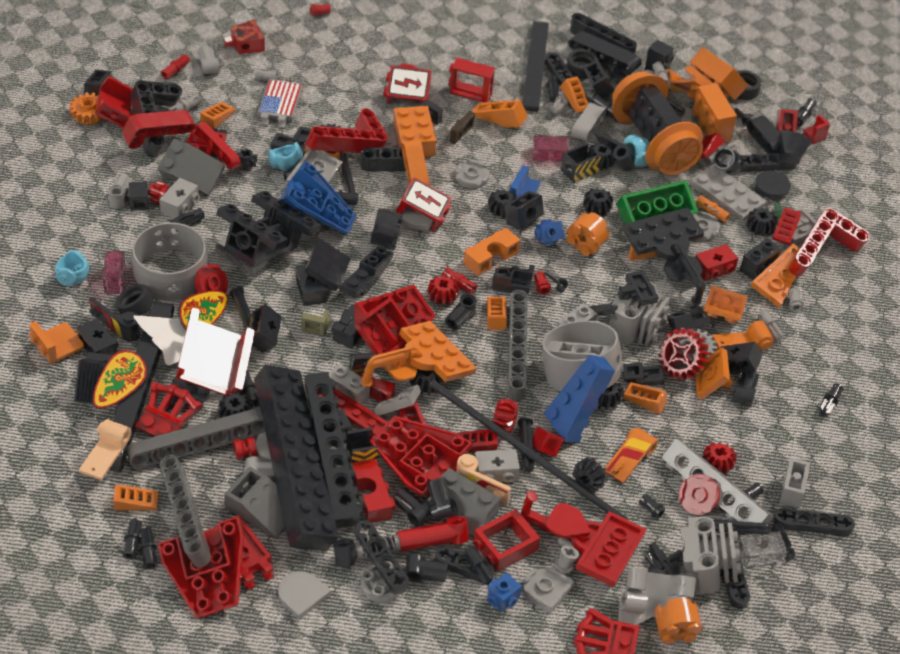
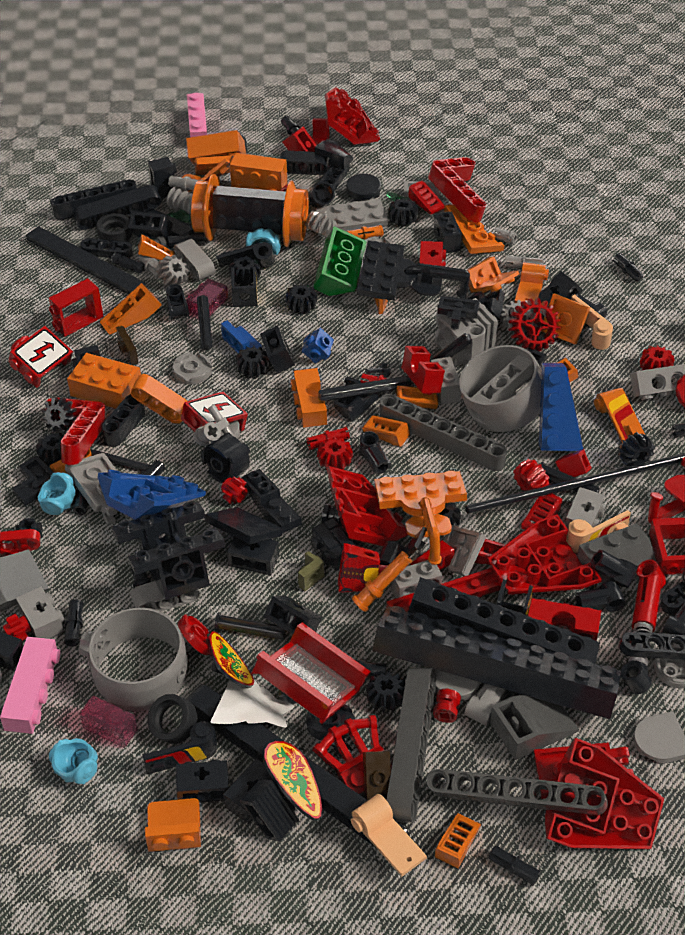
camera: 55 degrees left, 0 degrees up
black axle [139,527,157,569] -> none
orange brick [566,212,610,256] -> none
none -> bright pink brick [0,637,60,734]
none -> black gear [41,397,77,432]
none -> light grey gear [156,255,190,286]
none -> black piece [166,284,189,320]
none -> bright pink brick [187,93,207,137]
none -> light grey piece [194,404,235,446]
none -> black axle [197,295,213,350]
none -> red gear [221,477,248,504]
none -> light grey gear [305,211,337,237]
none -> black axle [318,376,412,402]
none -> red wedge [325,87,380,145]
none -> red torso [337,543,388,592]
none -> orange pin [352,551,413,612]
none -> dark brown plate [363,751,391,800]
none -> orange plate [396,385,438,409]
none -> red arch [401,346,445,395]
none -> light nougat door [571,295,613,350]

